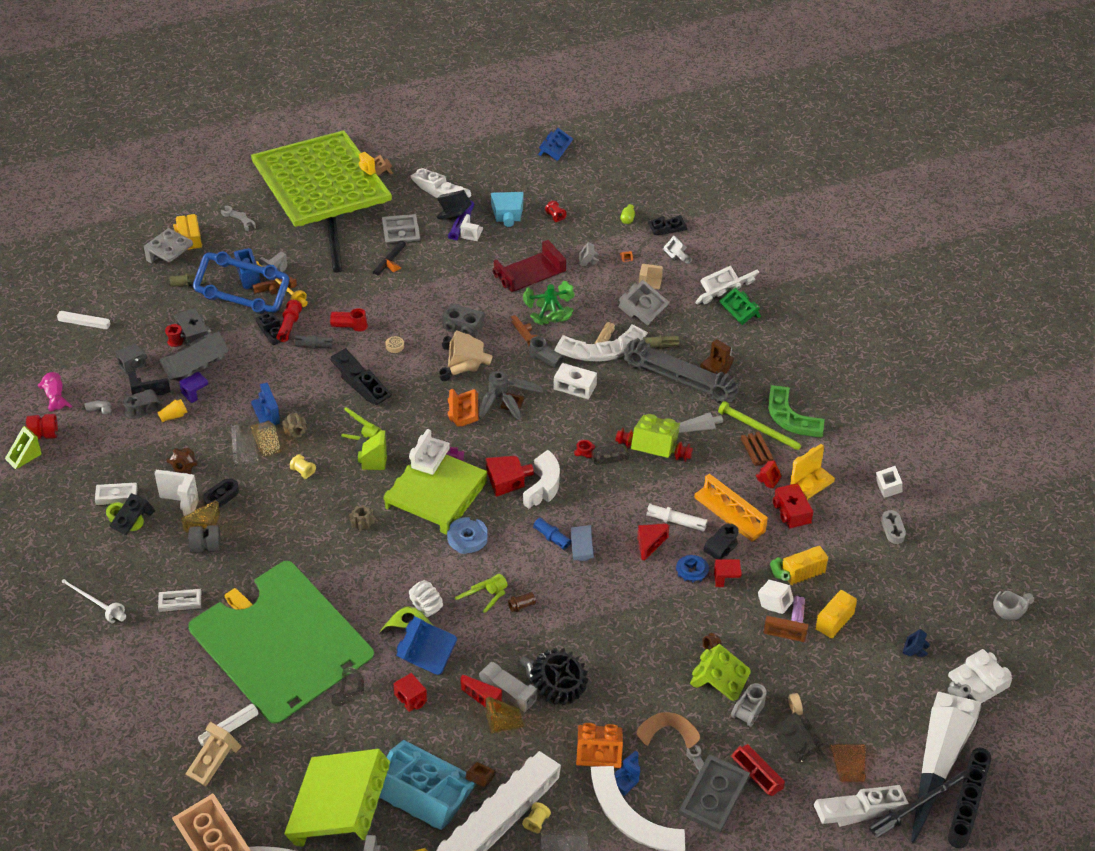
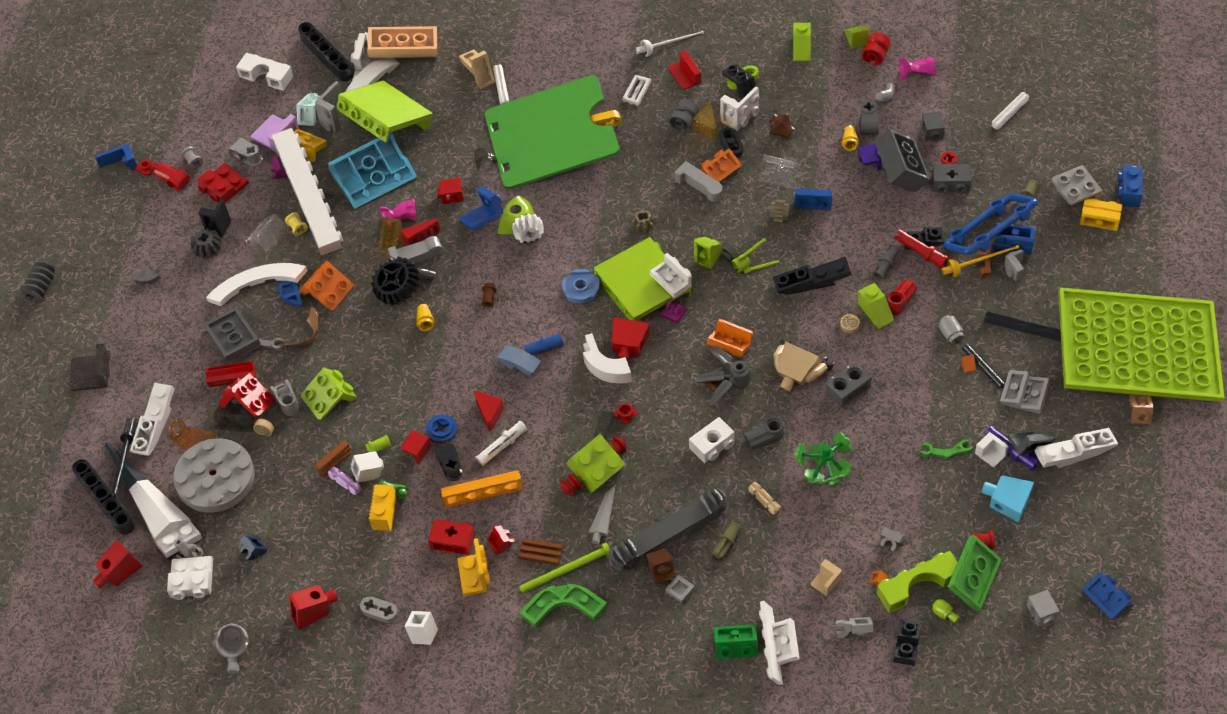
camera: 125 degrees right, 10 degrees up
white plate [95,483,138,505] -> none
black bracket [128,371,171,395] -> none
light grey piece [221,206,256,231] -> none
clear yellow slope [251,421,281,457] -> none
light yellow bush [290,454,316,479] -> none
yellow plate [359,152,376,175] -> none
lime plant [455,574,507,613] -> none
reddish brown tile [465,762,496,787] -> none
dark red panel [492,240,566,292] -> none
dark orange piece [511,315,538,346] -> none
white tile [554,324,648,361] -> none
light grey plate [618,280,670,326] -> none
reddish brown plate [703,633,722,650] -> none
yellow brick [815,590,857,638] -> none
none -> red torso [92,540,143,589]
none -> light grey piece [173,438,255,513]
none -> red bracket [218,373,276,417]
none -> red torso [289,585,338,630]
none -> lime pin [365,435,391,453]
none -> dark pink animal [379,198,416,227]
none -> yellow cone [416,304,435,331]
none -> red panel [668,50,702,90]
none -> light grey leg [674,161,723,202]
none -> orange bracket [700,149,742,182]
none -> lime slope [793,23,811,61]
none -> lime slope [858,283,894,329]
none -> lime arch [877,551,958,614]
none -> bright green piece [920,439,973,459]
none -> light grey brick [938,315,965,345]
none -> bright green tile [948,535,1002,611]
none -> light grey brick [1026,590,1059,626]
none -> blue brick [1117,165,1143,208]

